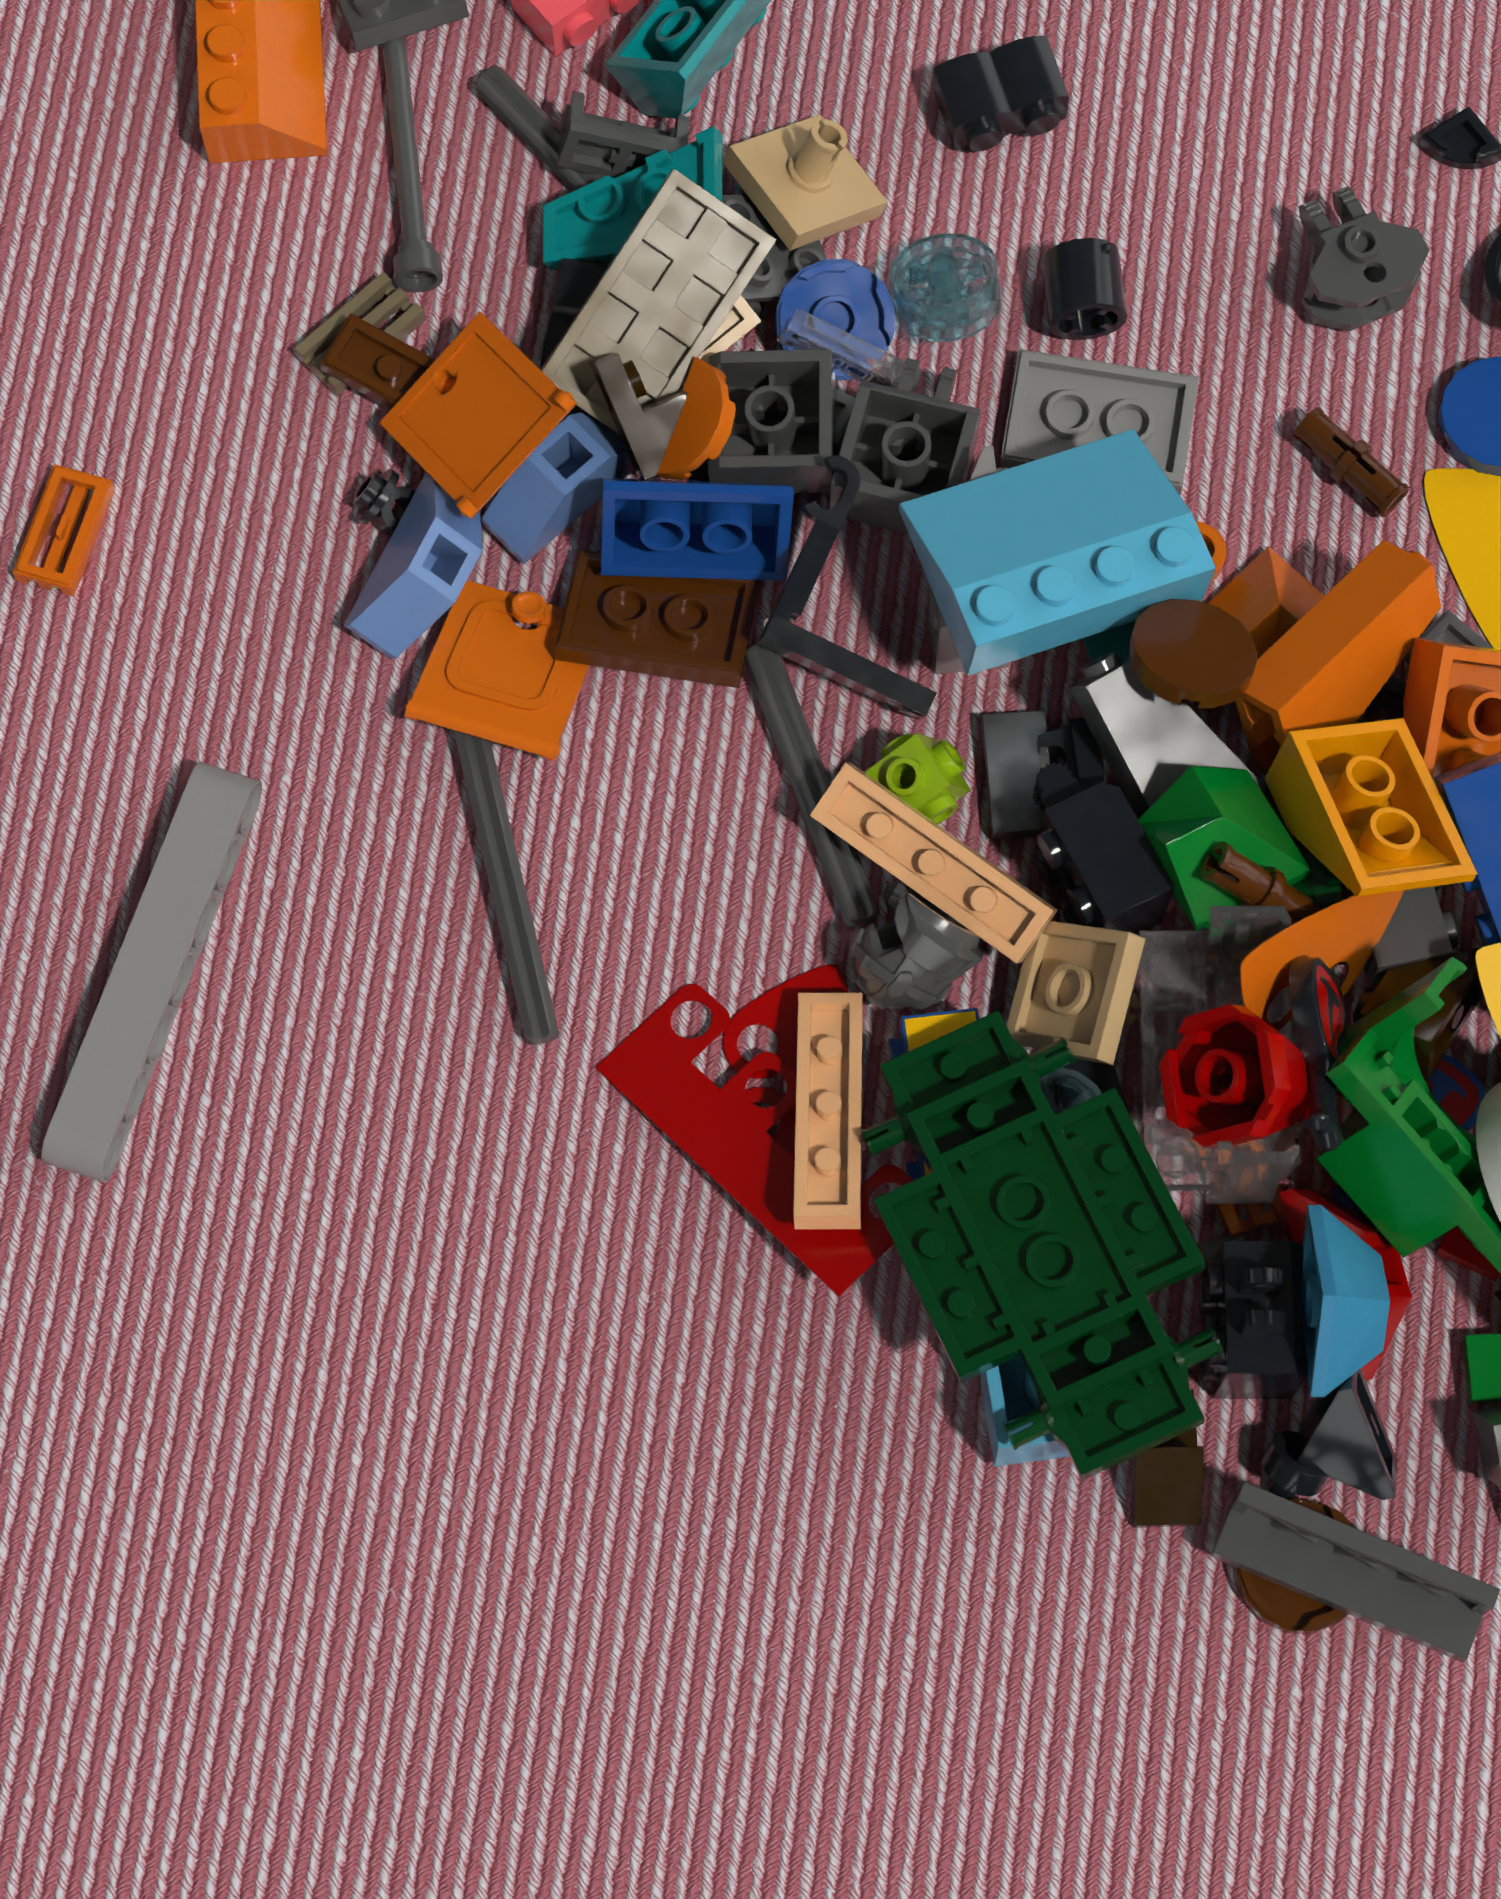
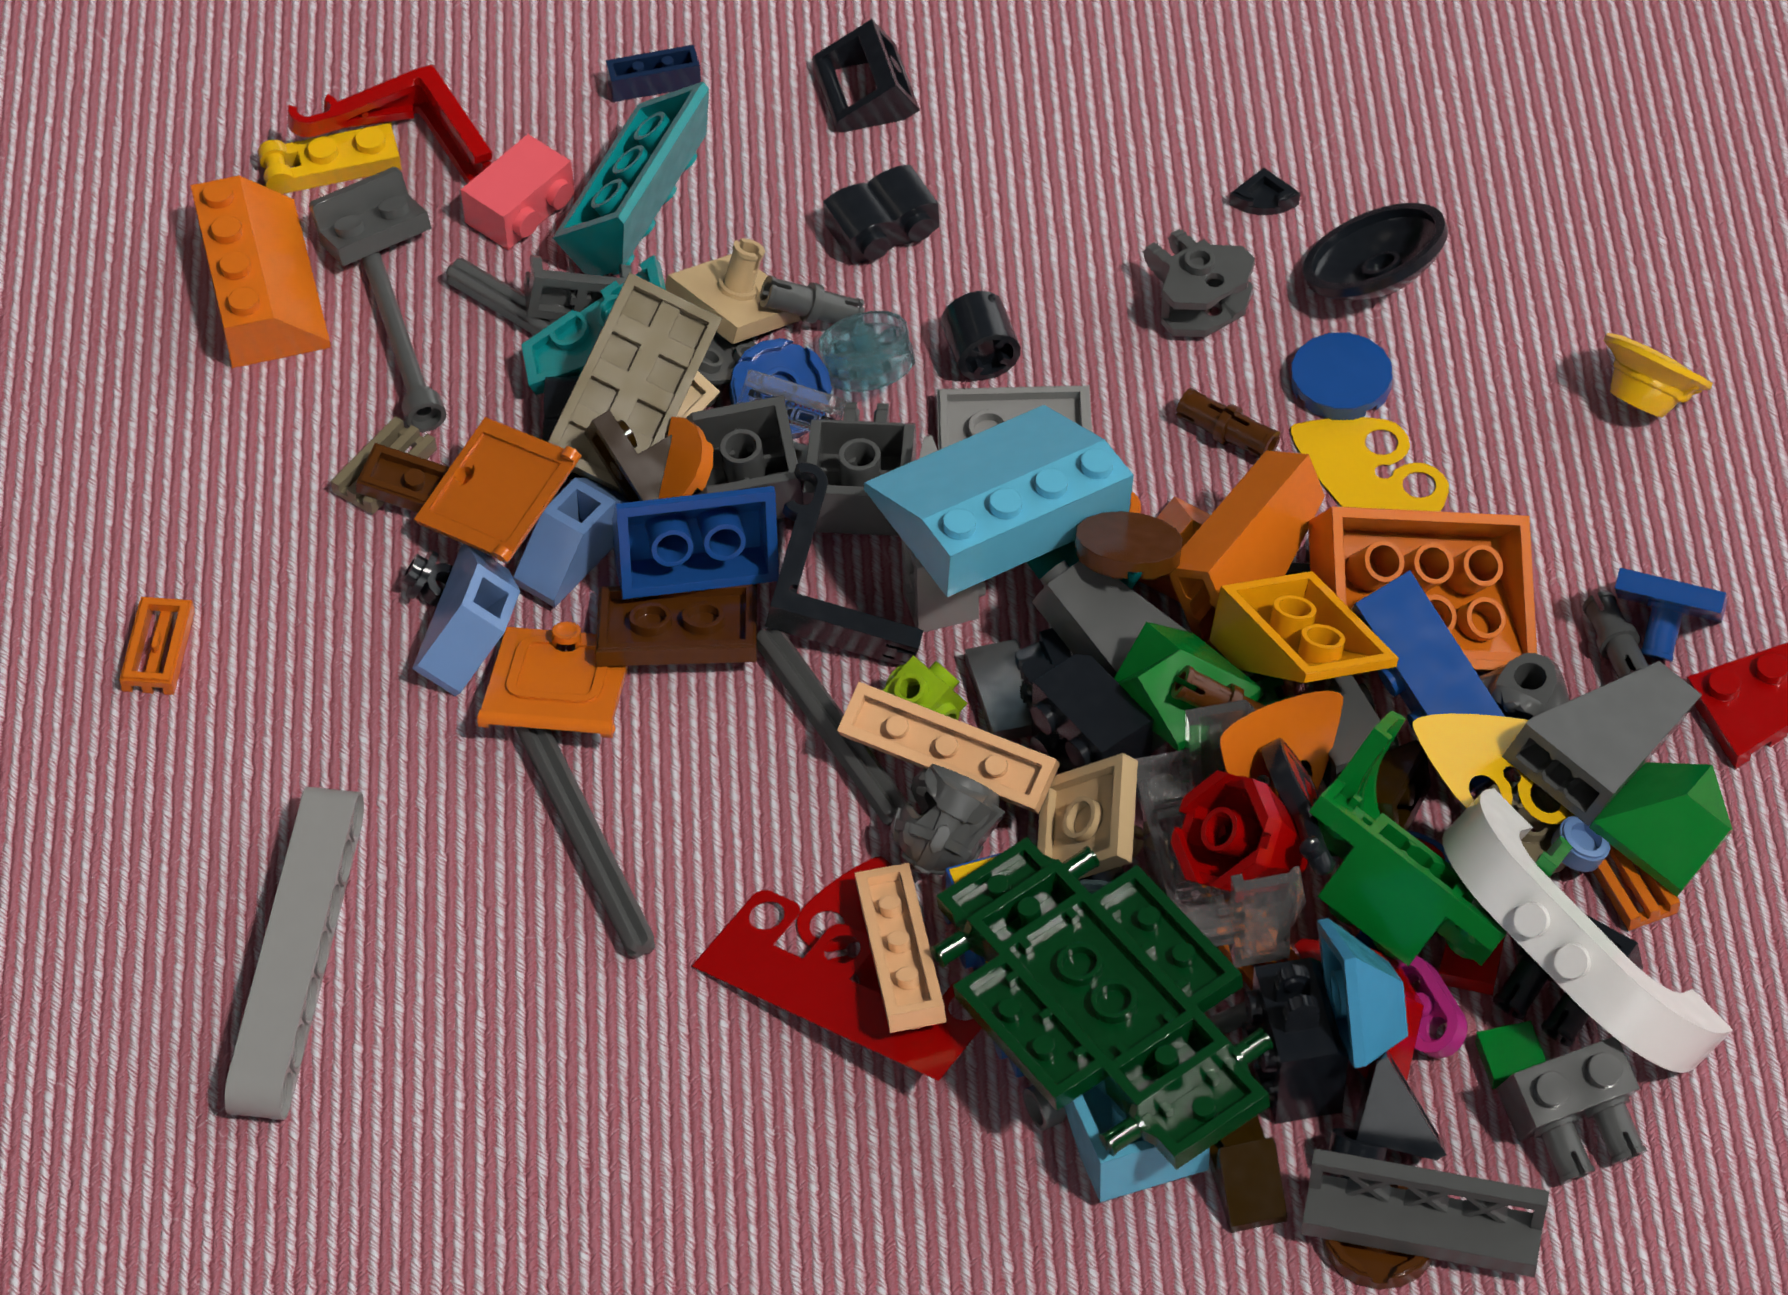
camera: 10 degrees left, 20 degrees down
none -> dark grey pin [760,276,865,330]
none -> dark pink plate [1394,956,1467,1058]

